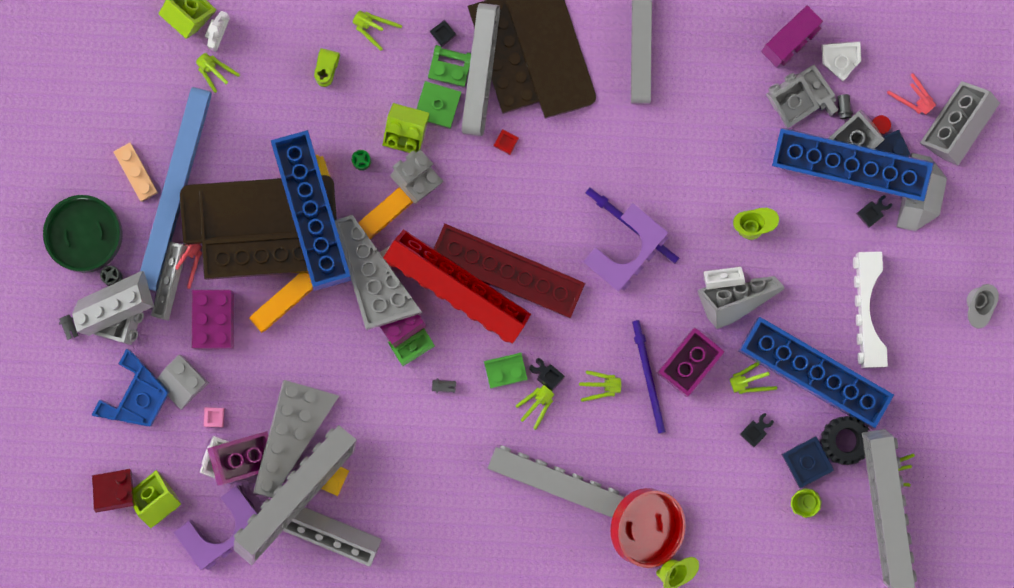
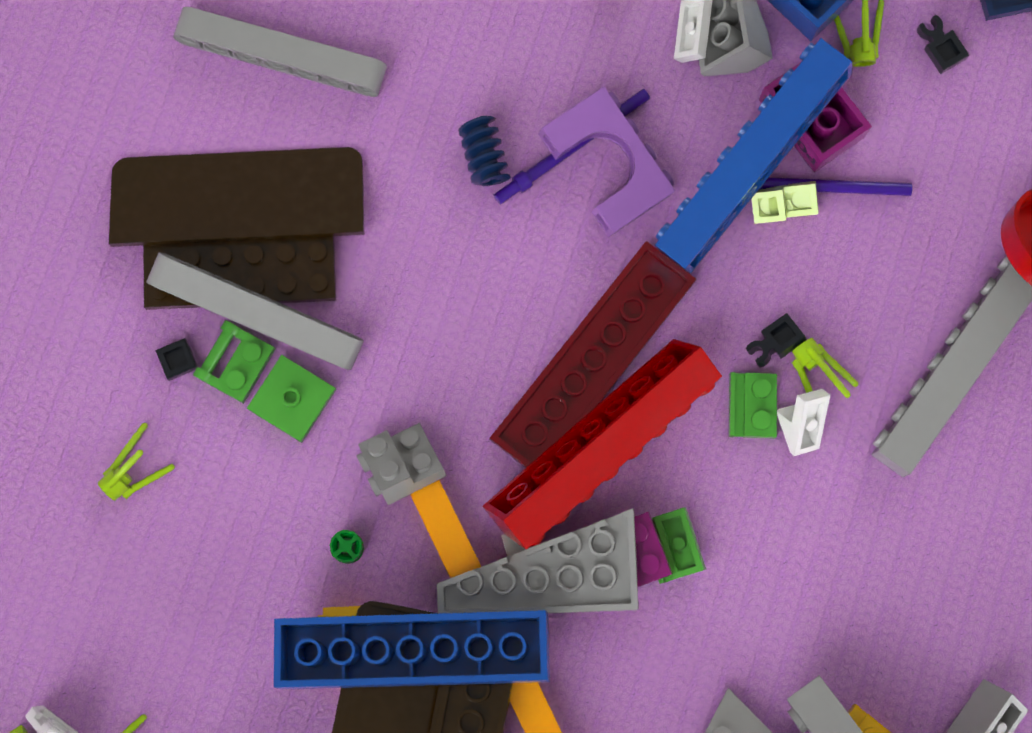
camera: 75 degrees left, 5 degrees down
lime piece [314,48,340,87] -> none
lime slope [382,103,430,153] -> none
dark grey pin [432,378,456,393] -> none
red tile [493,129,519,155] -> none
lime plant [579,370,621,402] -> none
none -> dark blue piece [458,116,511,186]
none -> blue brick [655,38,852,274]
none -> yellowish green slope [752,181,819,224]
none -> white slope [777,389,830,456]

